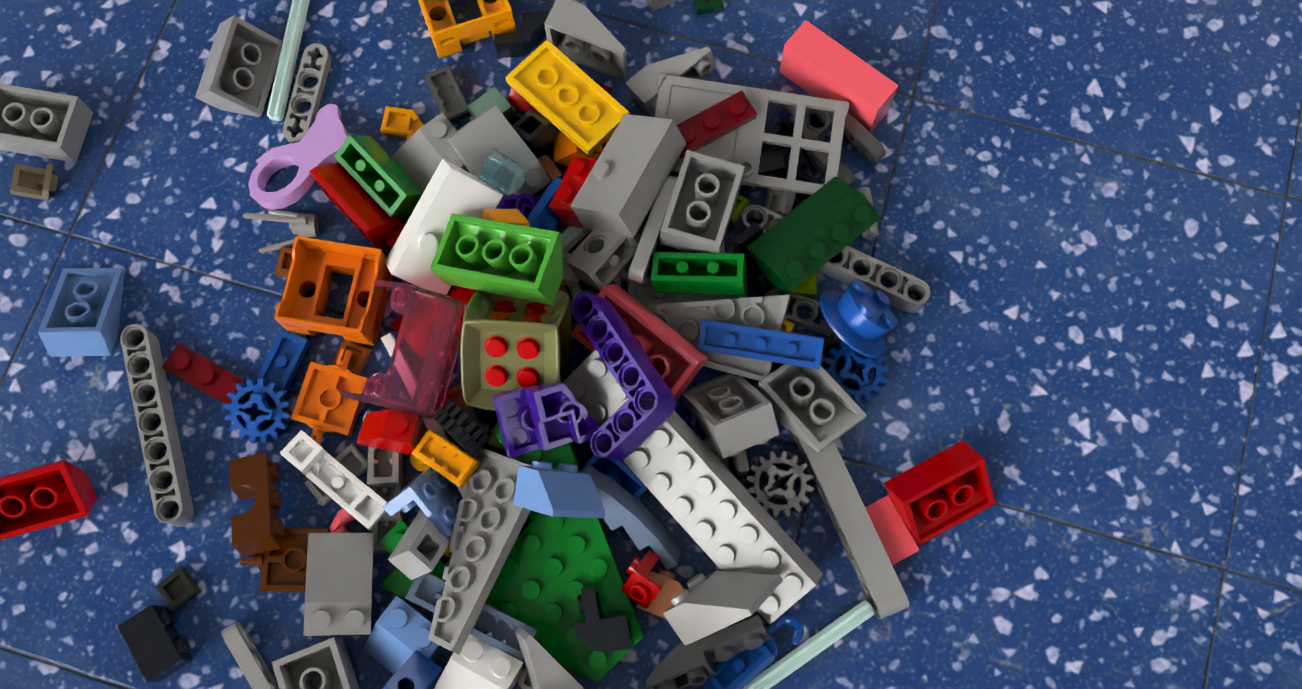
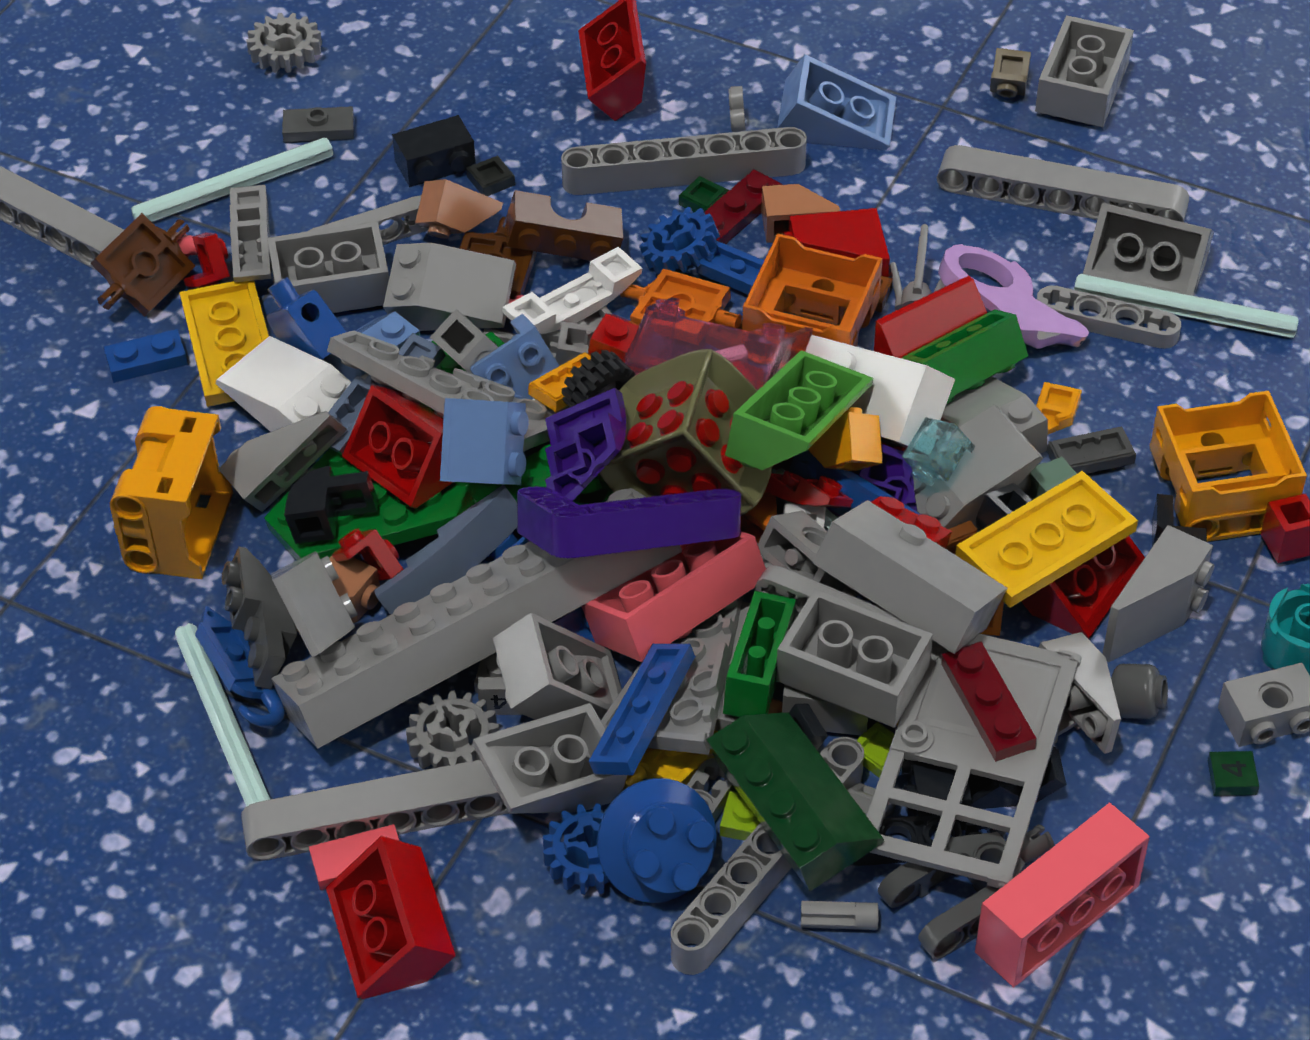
camera: 100 degrees right, 25 degrees down
none -> red slope [342,385,453,508]
none -> nougat slope [415,179,503,239]
none -> dark green tile [679,176,729,212]
none -> light grey tile [728,86,745,132]
none -> nougat slope [761,184,840,243]
none -> red slope [783,208,890,277]
none -> light grey beam [937,145,1189,222]
none -> dark grey head [1111,664,1168,719]

